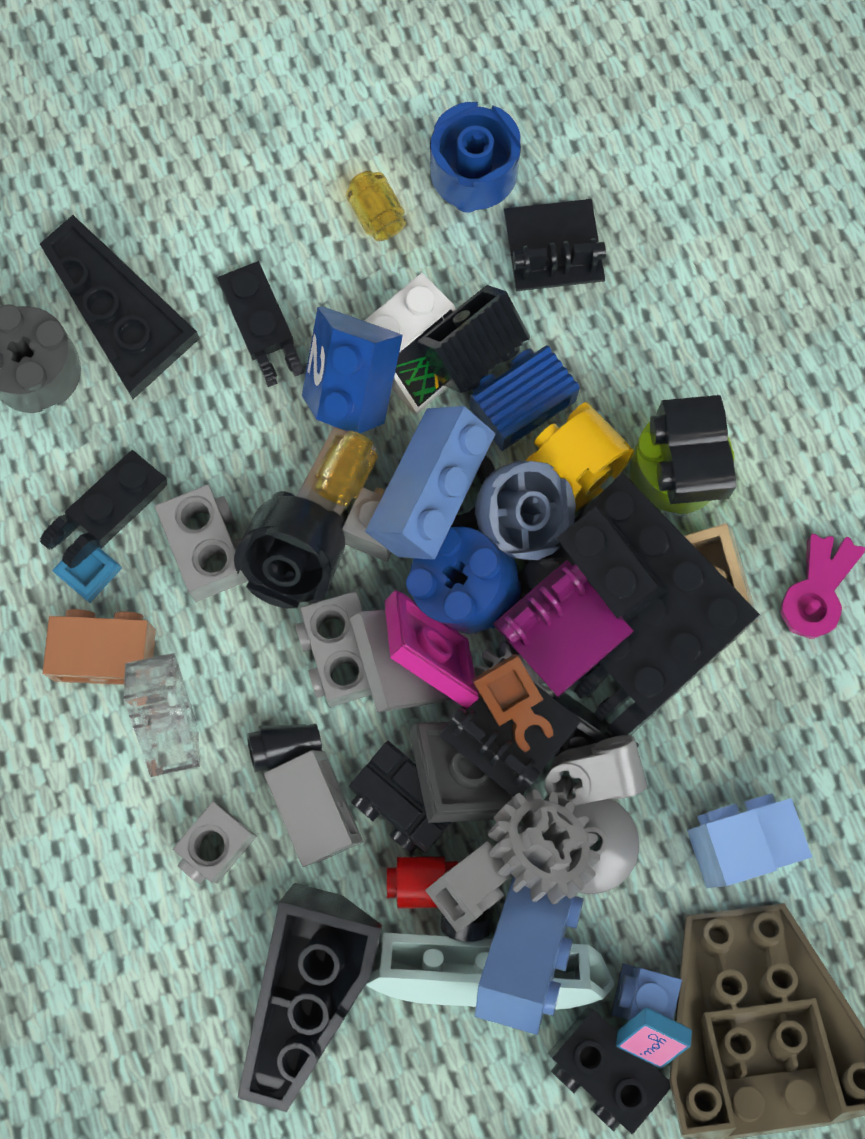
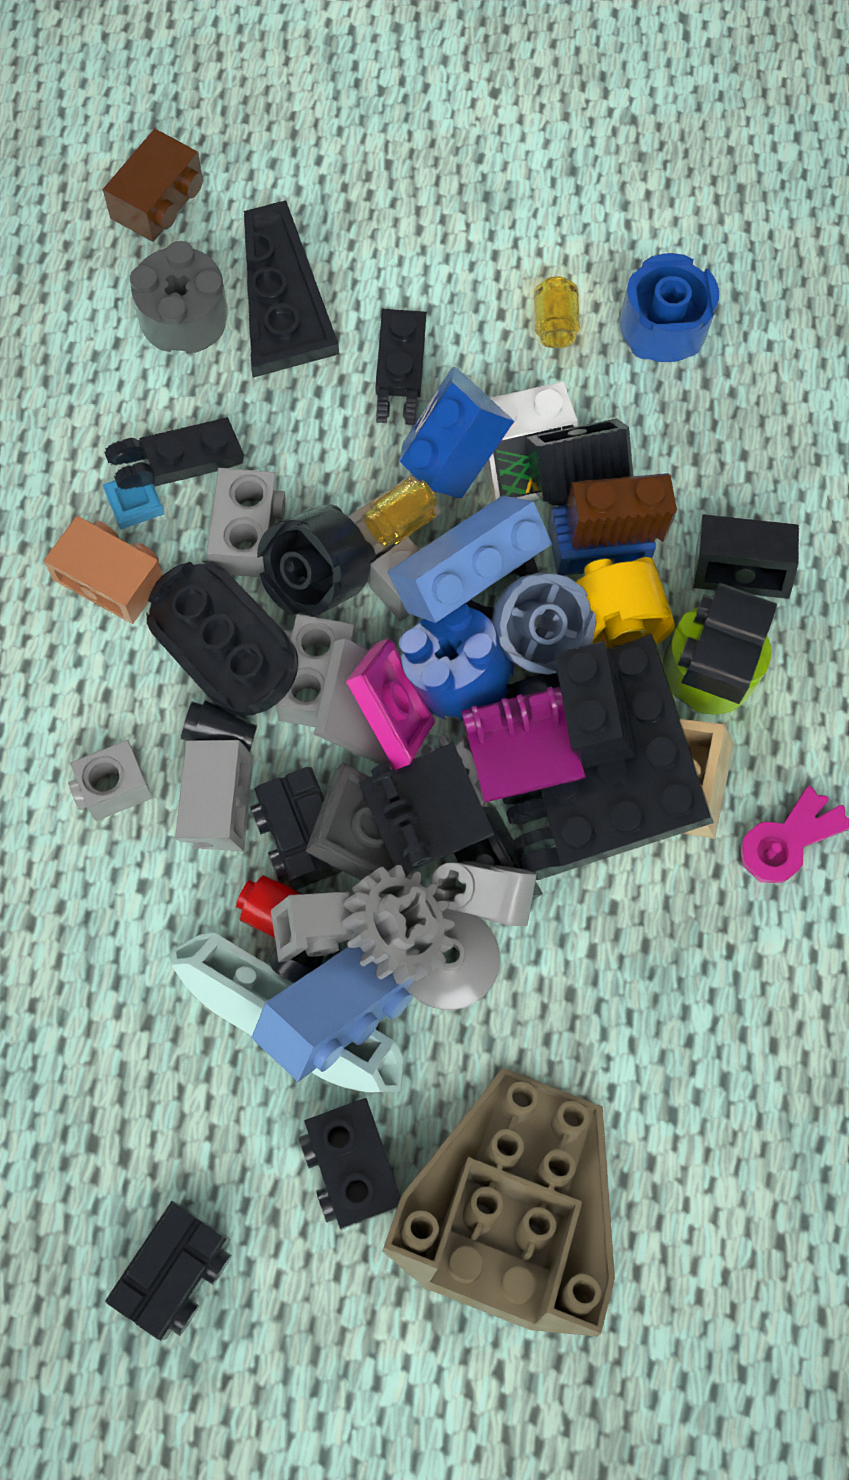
camera: 25 degrees right, 5 degrees down
clear brick [124,653,200,777] -> none
black wedge [237,883,382,1112] -> none
dark orange plate [472,654,553,752] -> none
black hinge [504,199,606,292] -> none
medium blue brick [611,963,682,1021] -> none
tile [616,1007,692,1069] -> none
light blue brick [687,793,812,888] -> none
none -> black tile [146,561,298,716]
none -> reddish brown brick [566,473,677,550]
none -> black brick [693,514,799,599]

